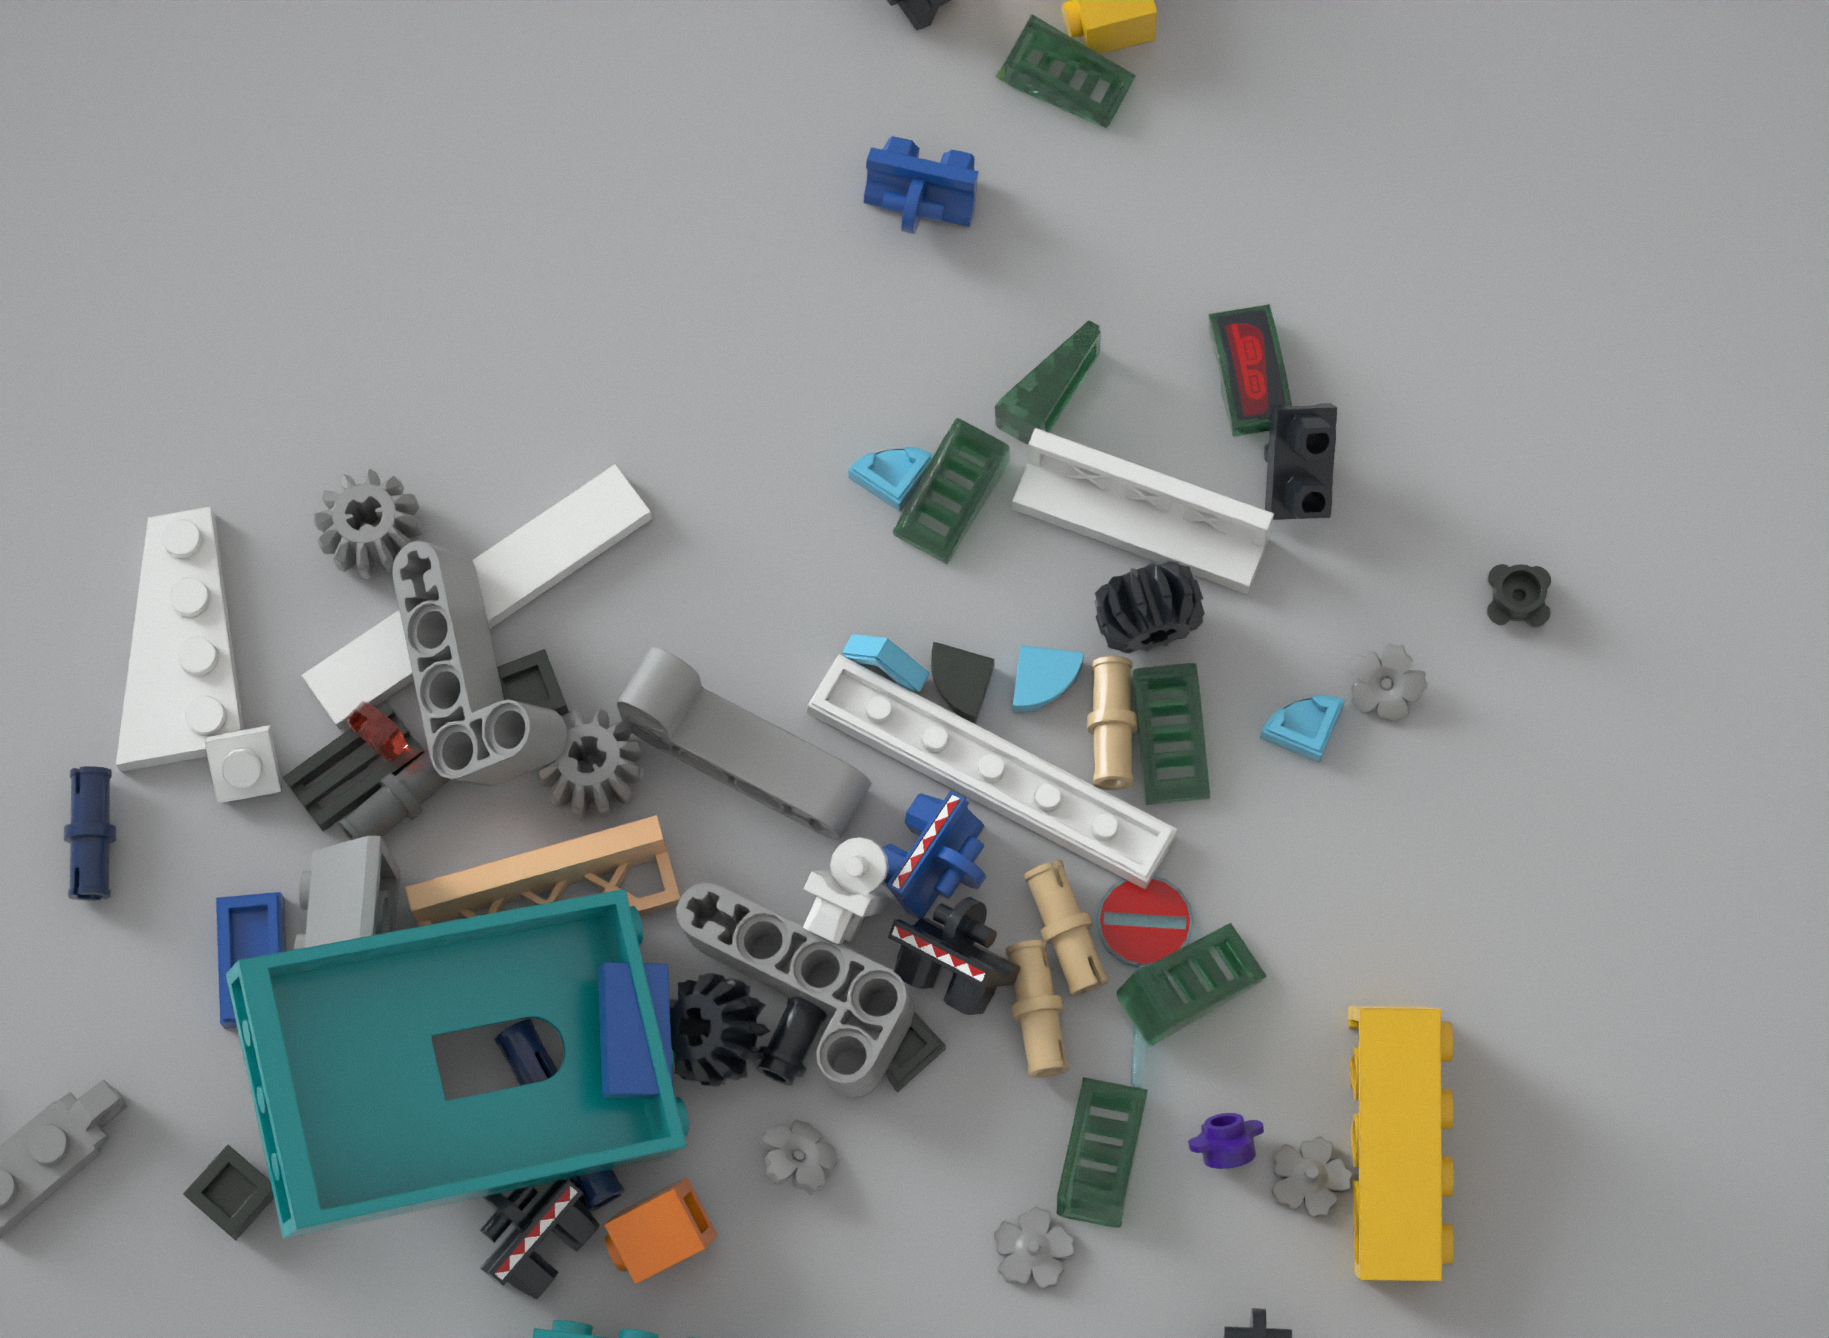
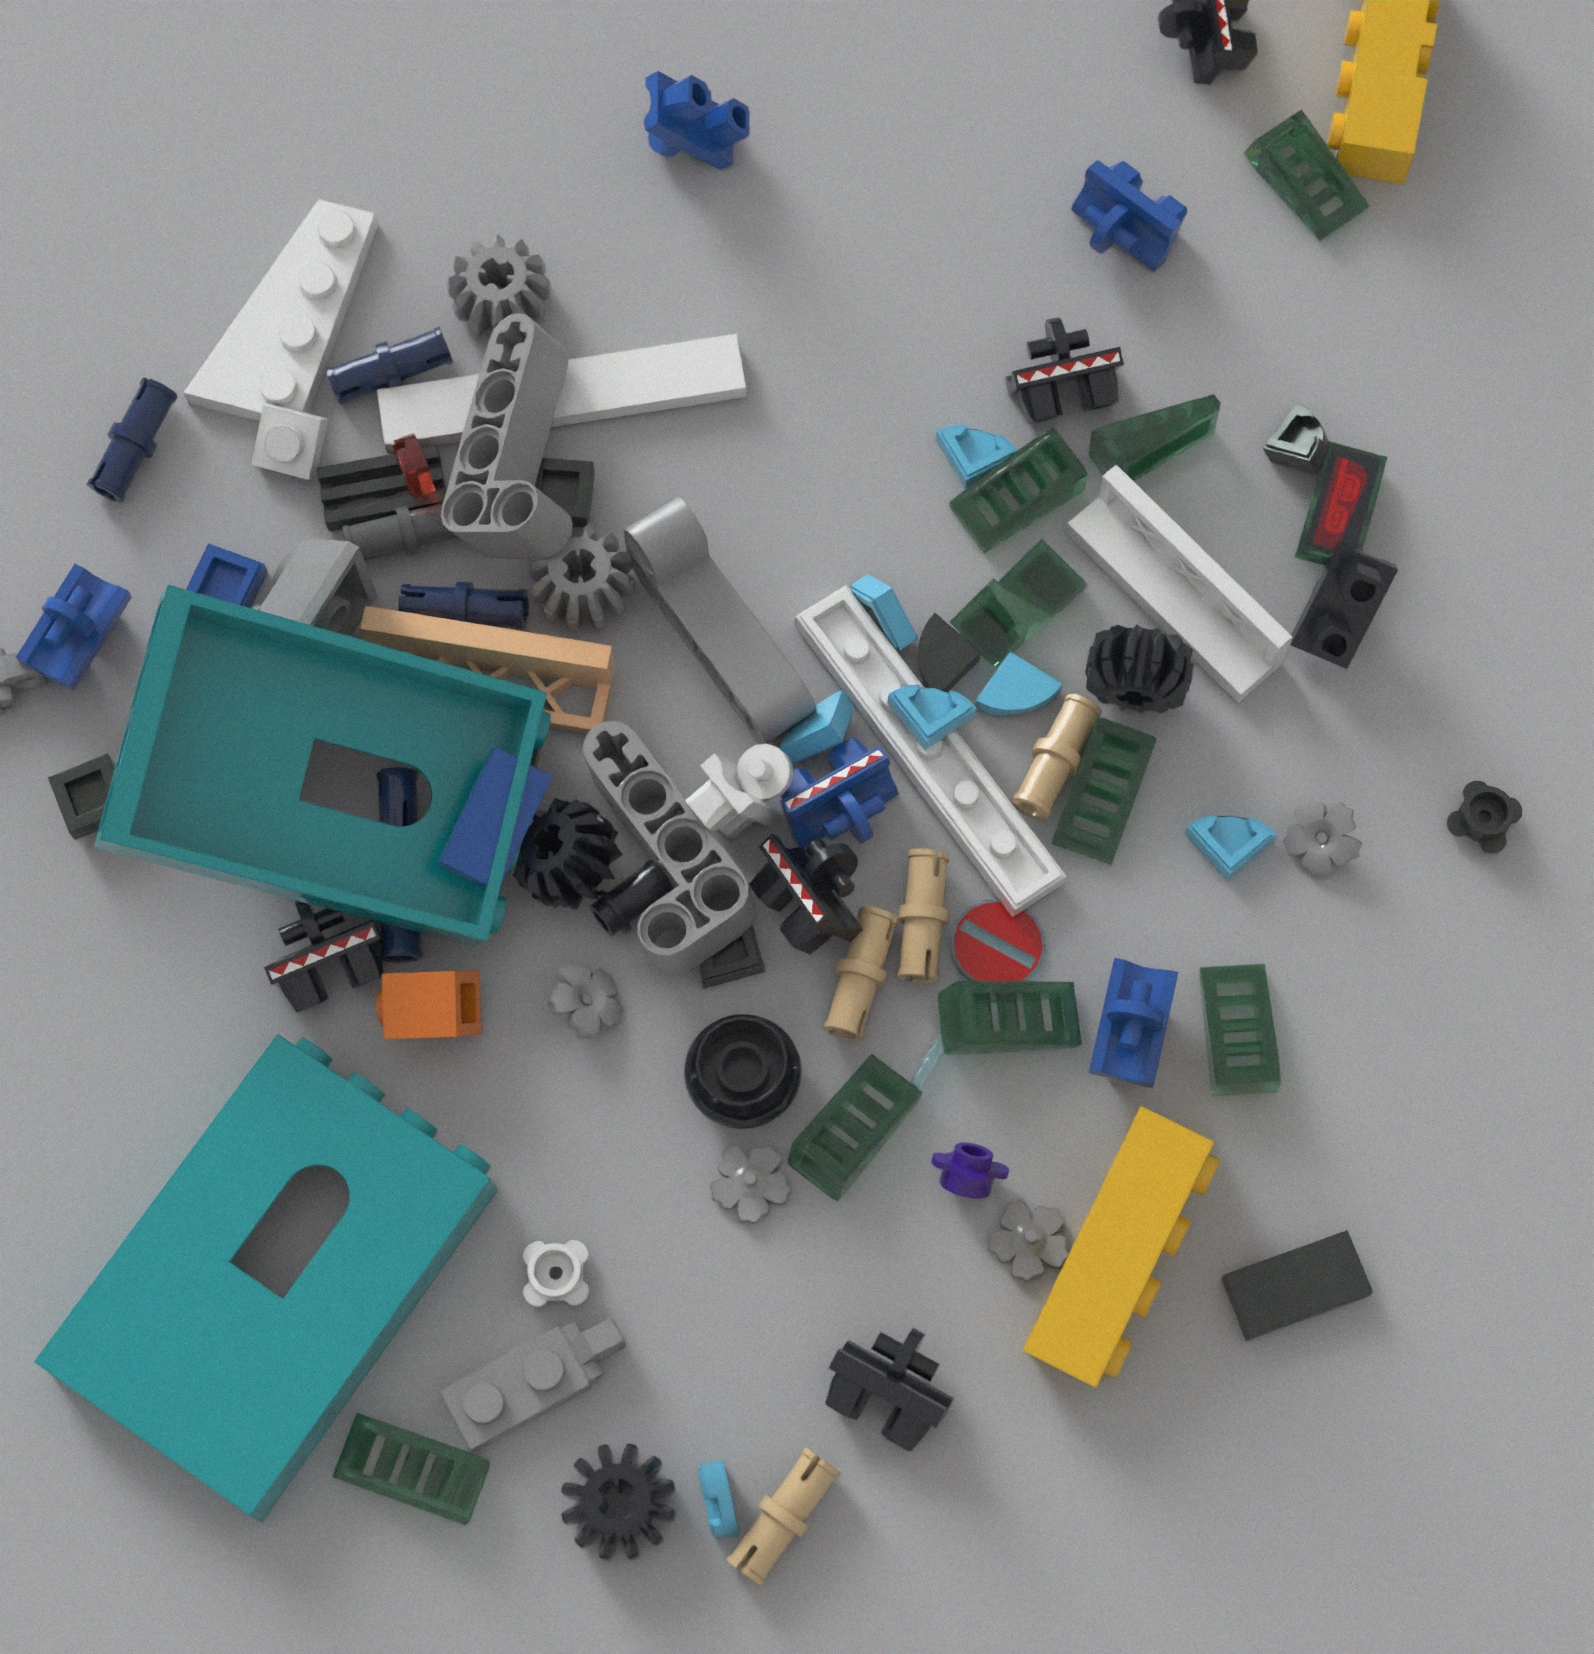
camera: 25 degrees right, 0 degrees up
none -> blue hips [16,564,132,691]
none -> dark blue pin [326,326,454,405]
none -> dark blue pin [398,582,529,629]
none -> blue hips [643,71,750,170]
none -> black piece [684,1014,802,1129]
none -> medium azure tile [779,689,855,764]
none -> medium azure tile [887,685,977,750]
none -> clear green slope [950,538,1088,667]
none -> black hips [1005,317,1124,424]
none -> blue hips [1088,958,1179,1088]
none -> clear green slope [1199,964,1281,1096]
none -> pearl dark grey tile [1221,1230,1373,1341]
none -> pearl dark grey tile [1263,403,1328,475]

